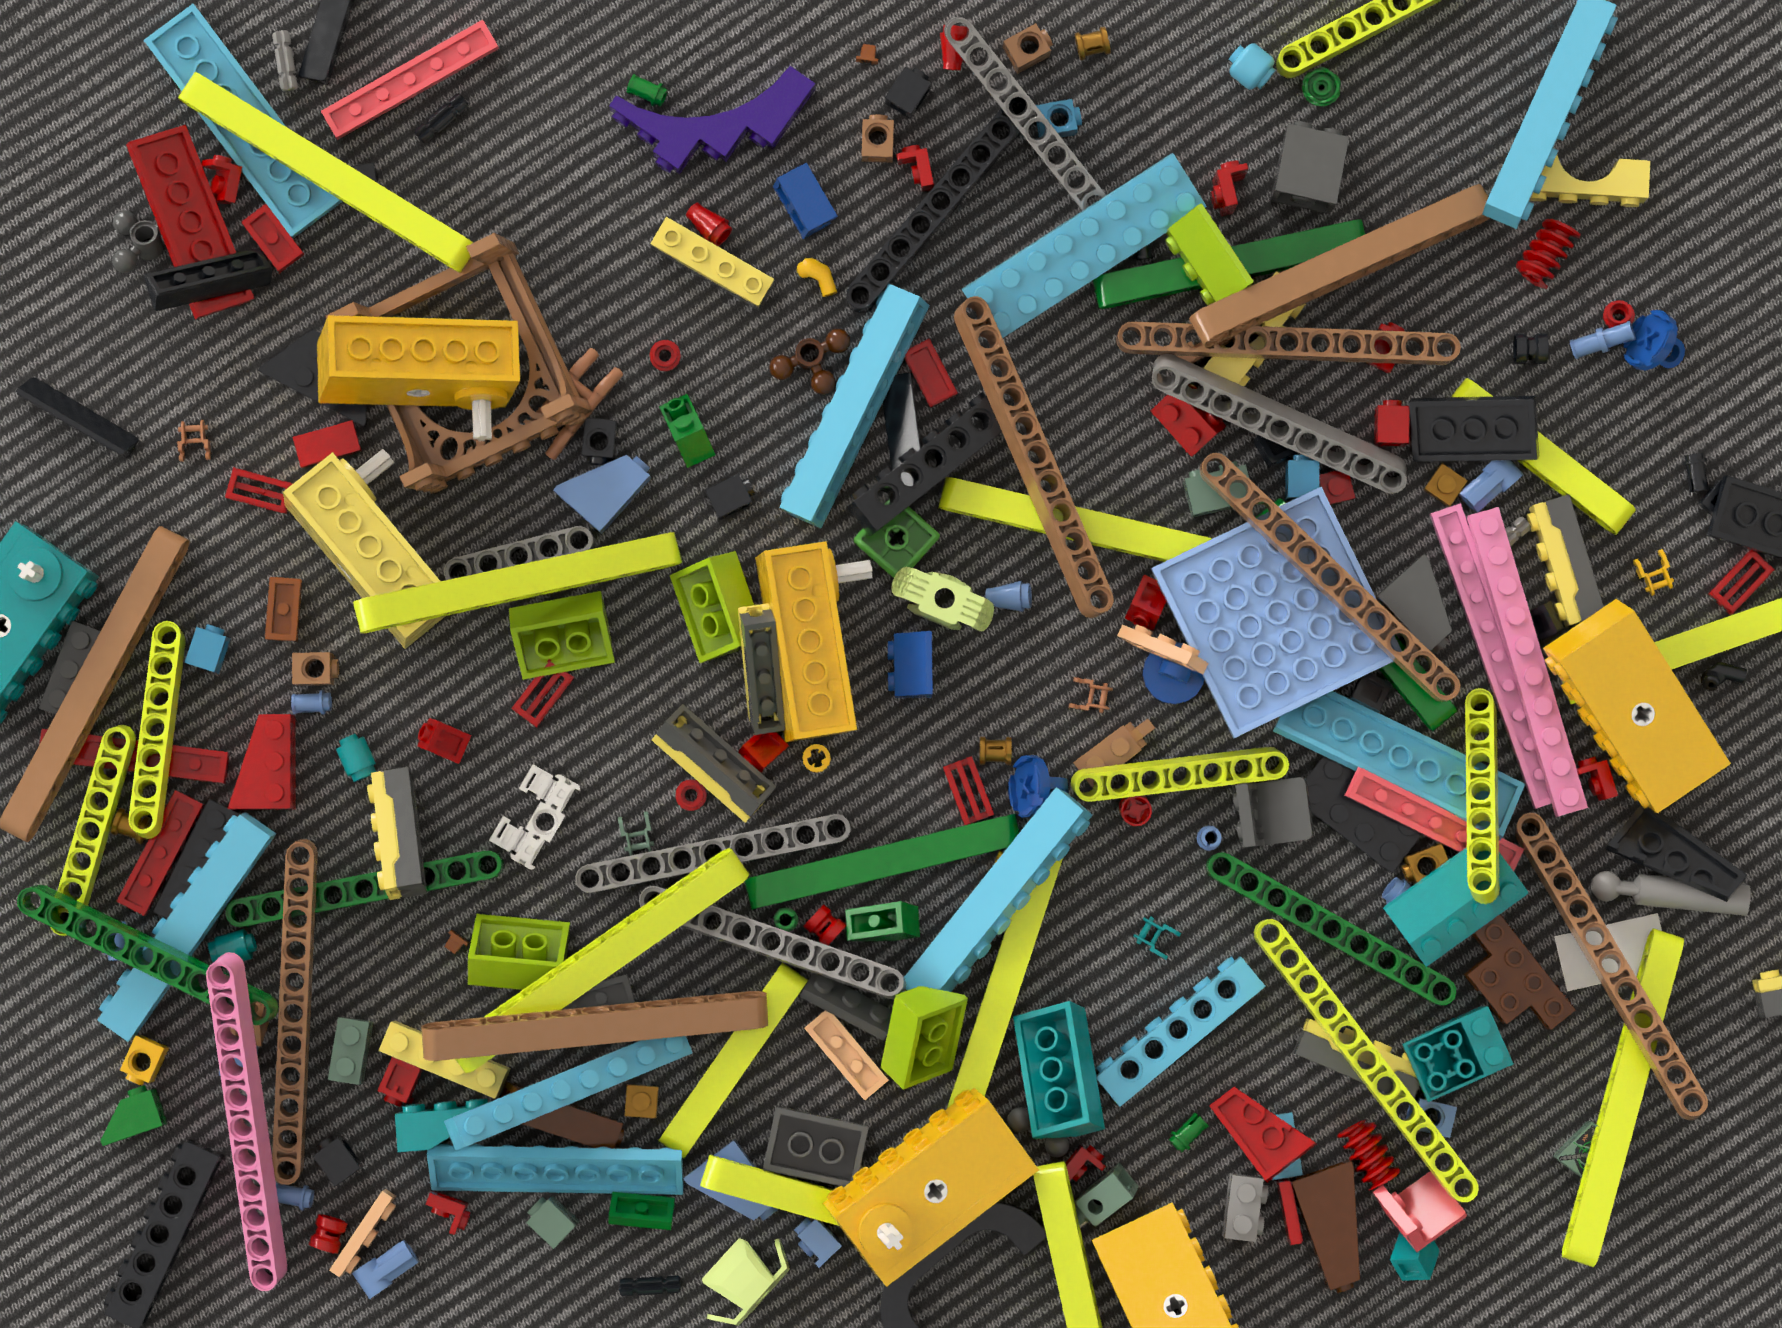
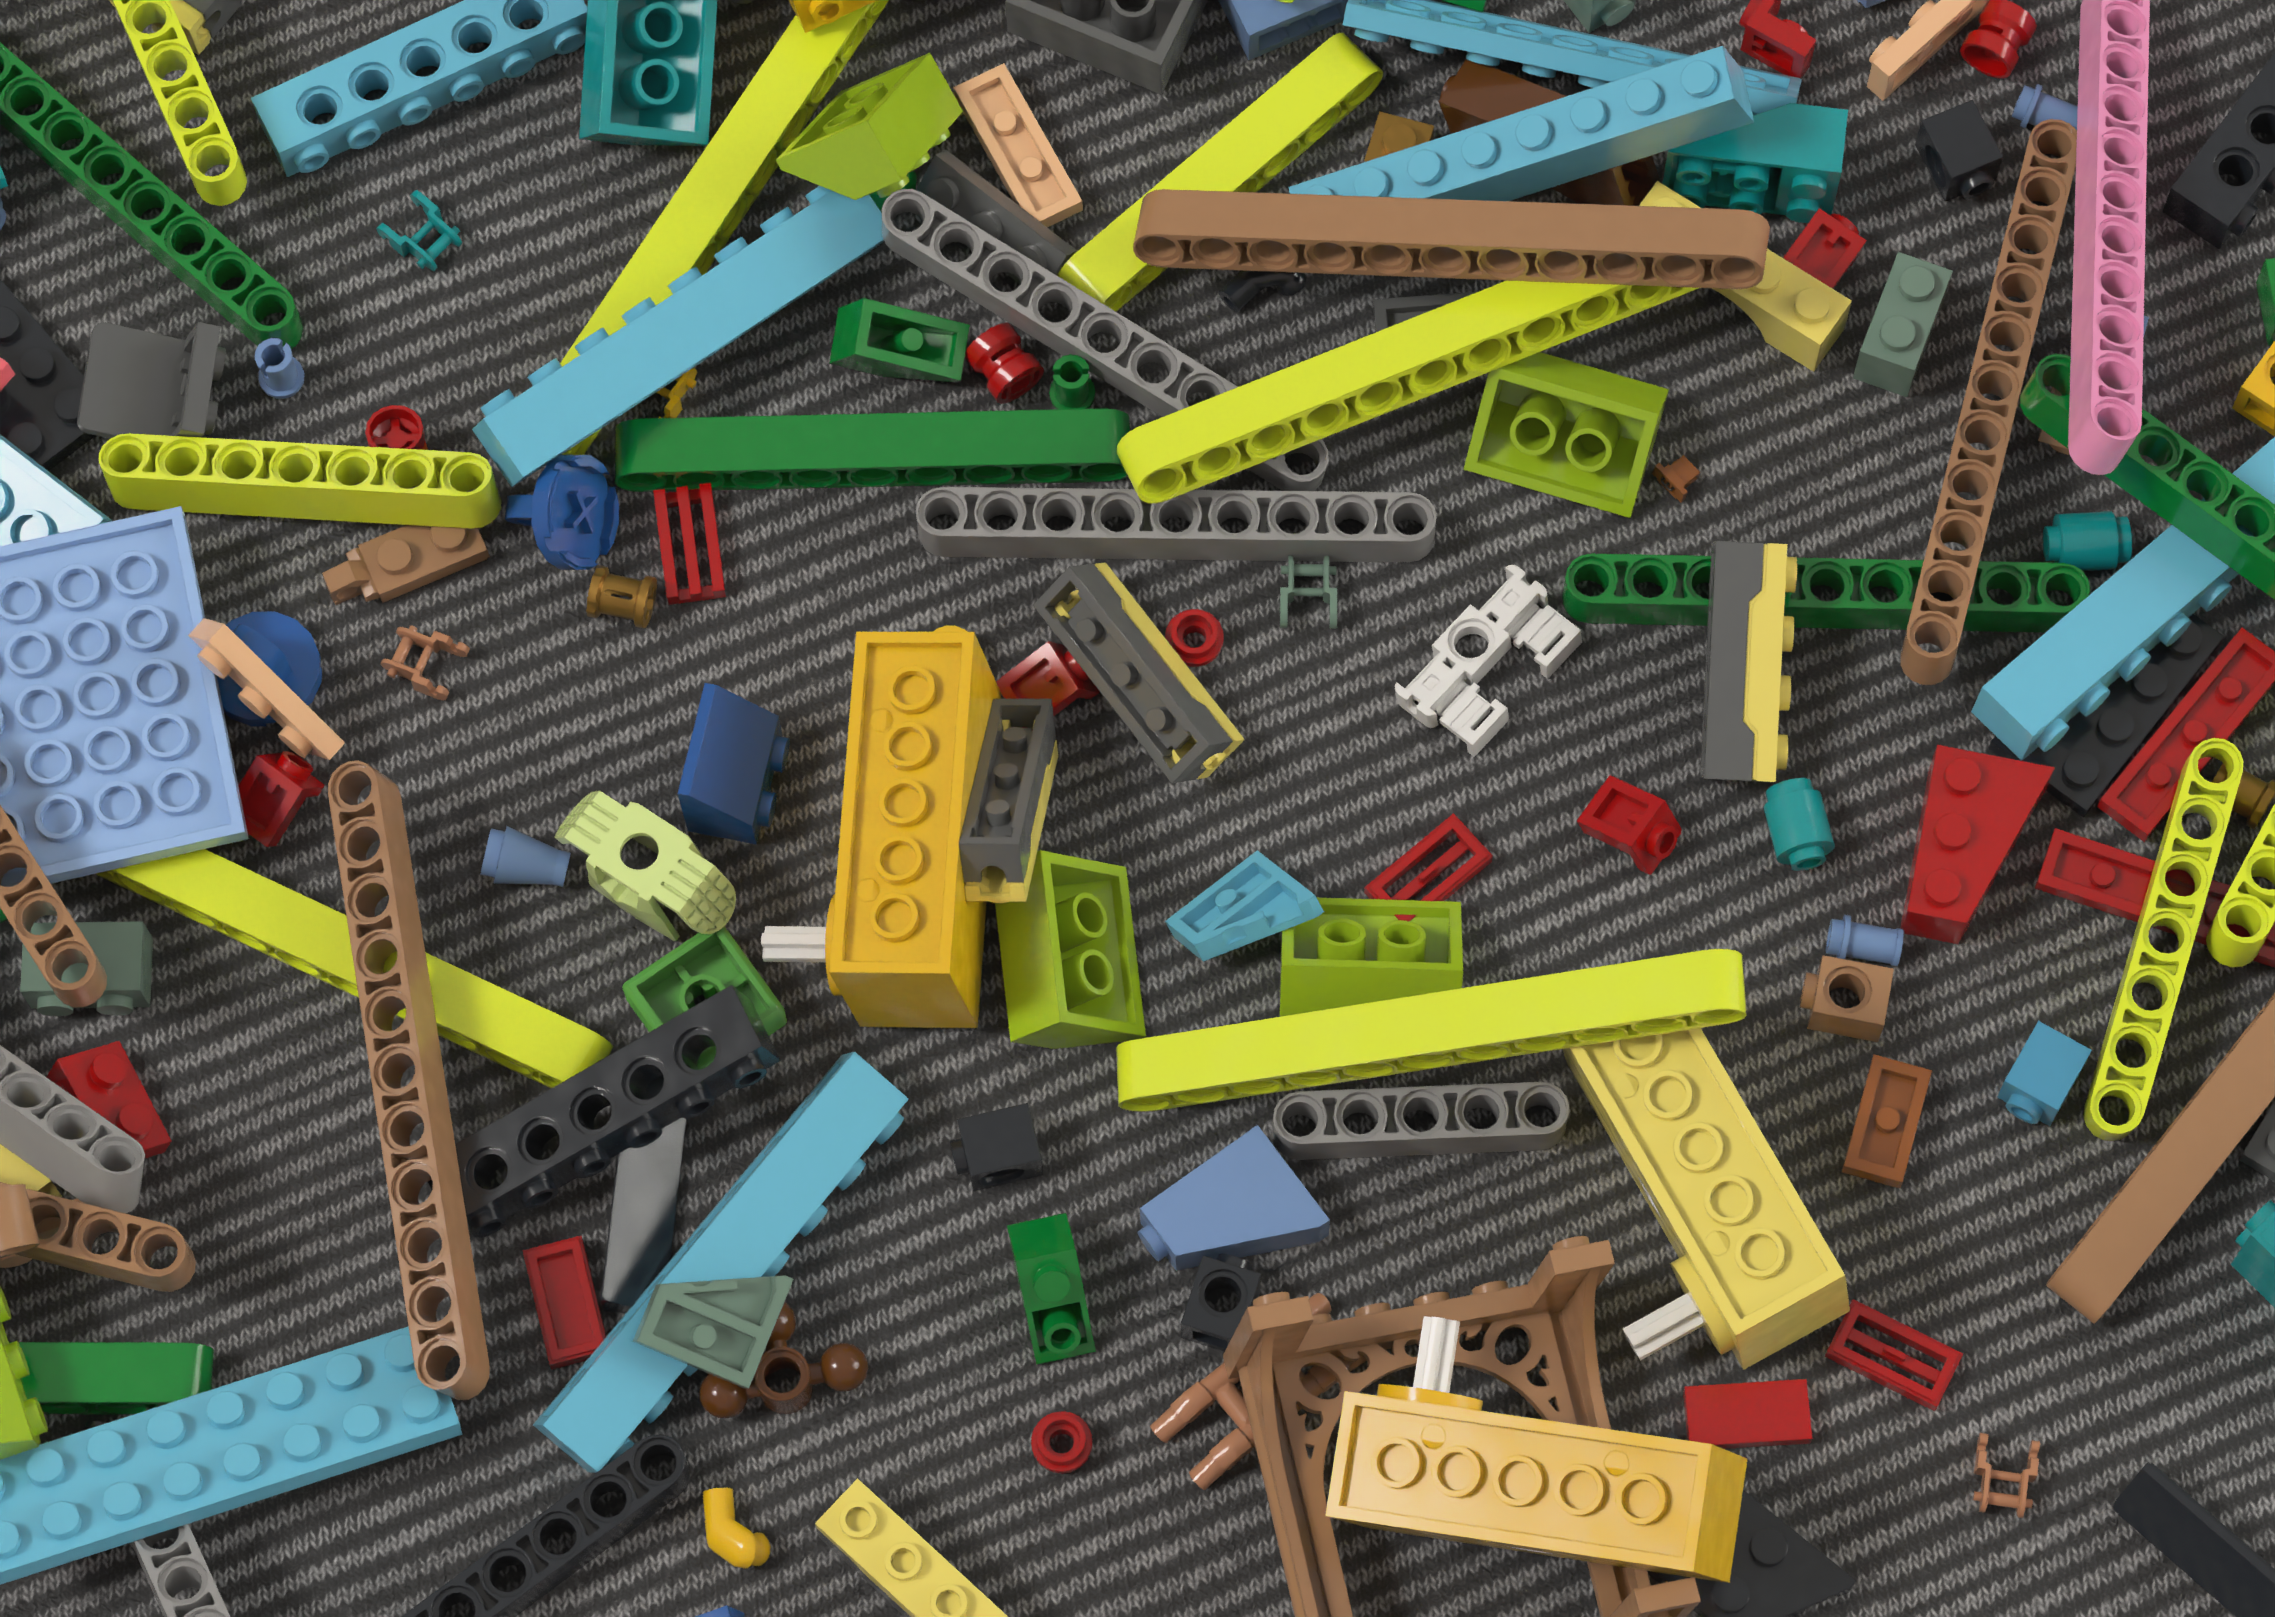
camera: 165 degrees left, 15 degrees down
none -> sand green wing [633,1275,794,1389]
none -> medium azure wing [1165,850,1324,962]

